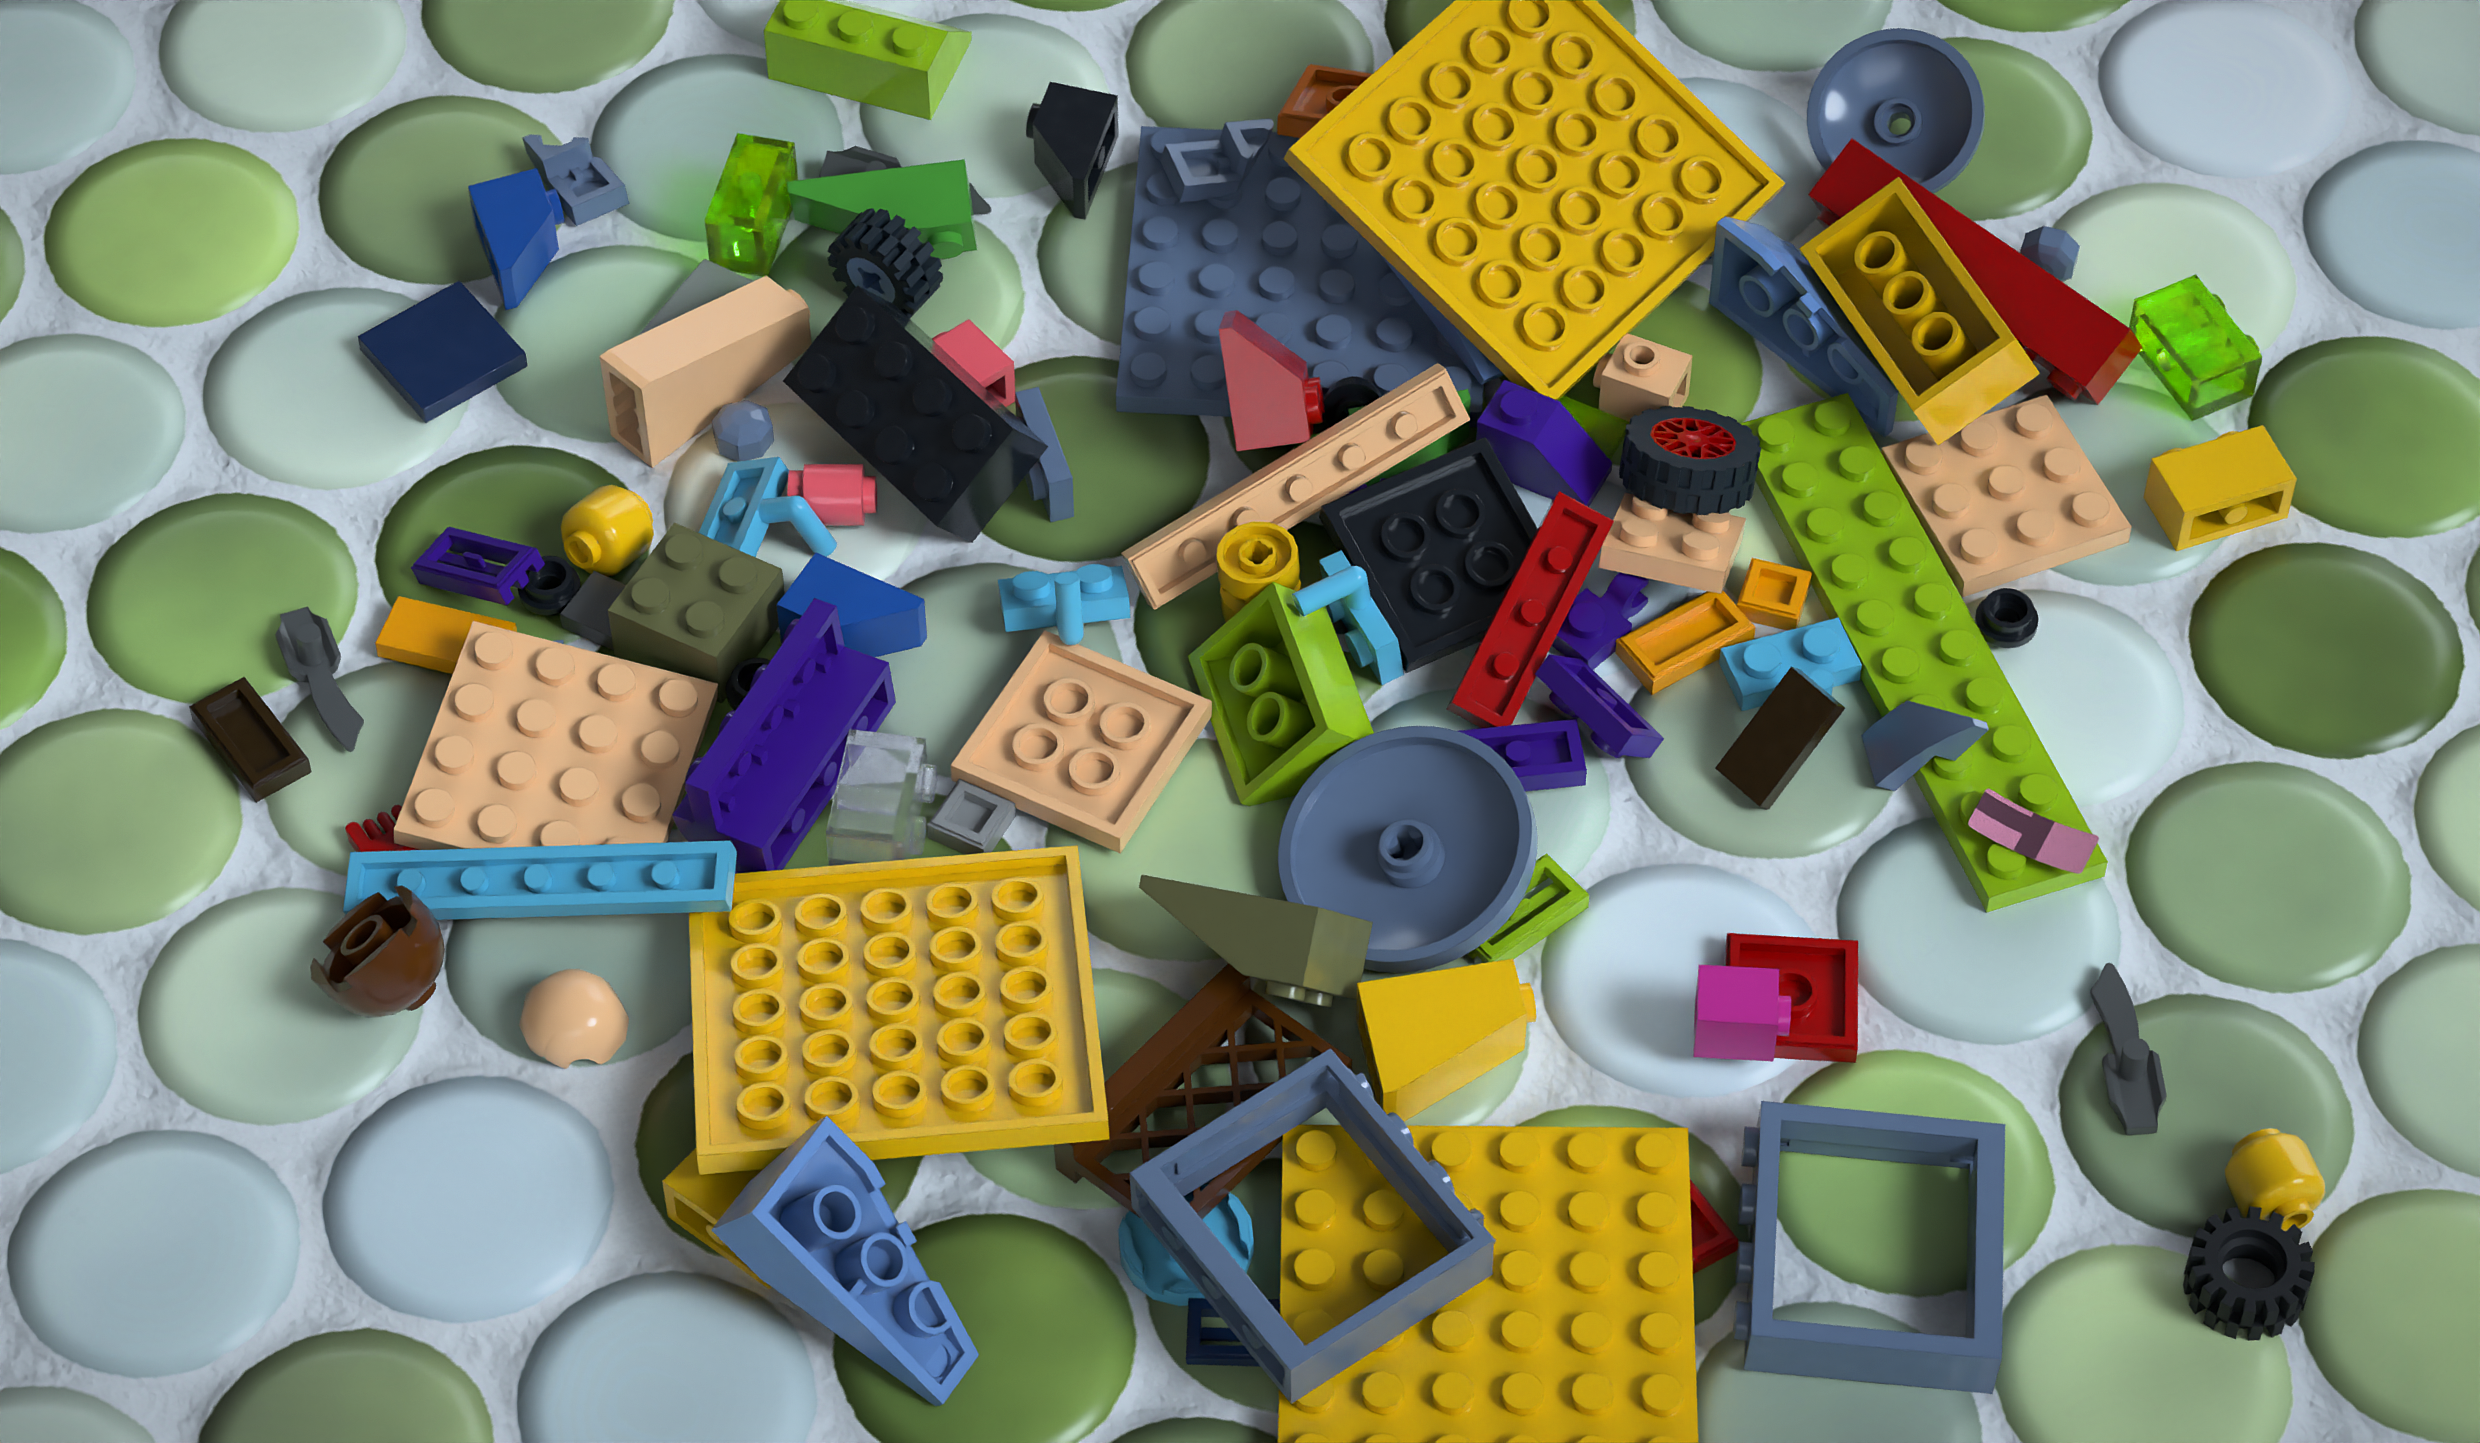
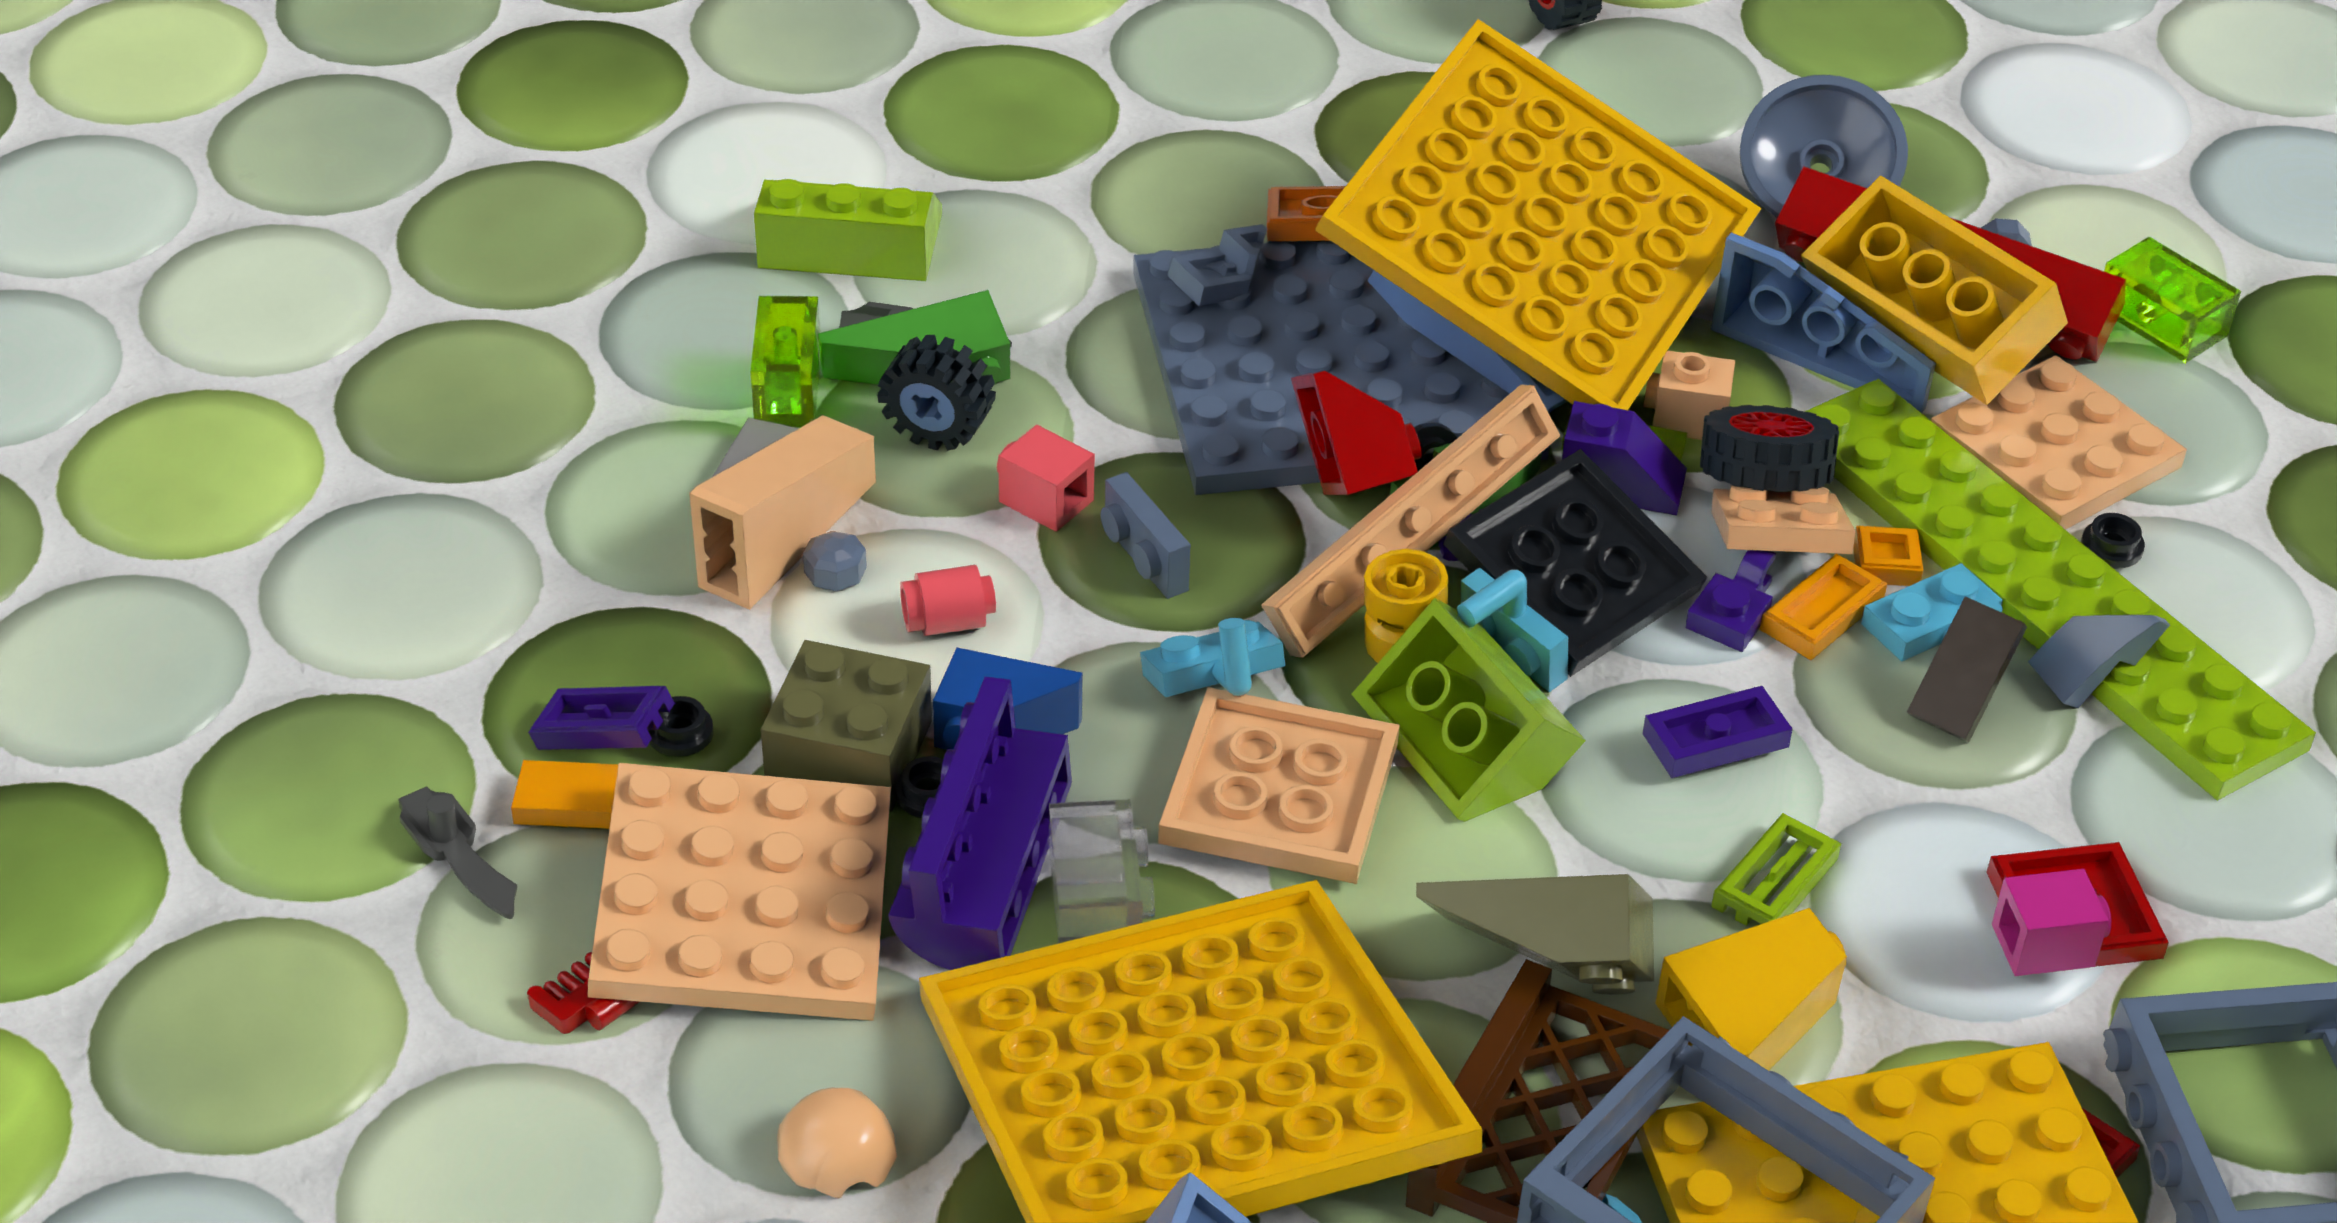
camera: 15 degrees left, 10 degrees down
dark brown tile [189,677,312,803] -> none
reddish brown cylinder [310,886,445,1018] -> none
medium azure plate [343,841,737,920] -> none
dark blue tile [358,281,528,423] -> none
blue slope [468,168,565,310] -> none
sand blue slope [523,134,629,226] -> none
dark grey tile [560,571,626,651] -> none
yellow head [561,485,654,577] -> none
medium azure plate [699,457,837,557] -> none
black brick [783,285,1049,543] -> none
light grey tile [927,779,1016,854] -> none
black slope [1026,82,1119,220] -> none
sand blue dish [1278,726,1538,973] -> none
red plate [1446,491,1614,728] -> none
dark purple plate [1535,654,1664,758] -> none
clear pink sticker [1968,789,2099,874] -> none
yellow brick [2143,425,2297,551] -> none

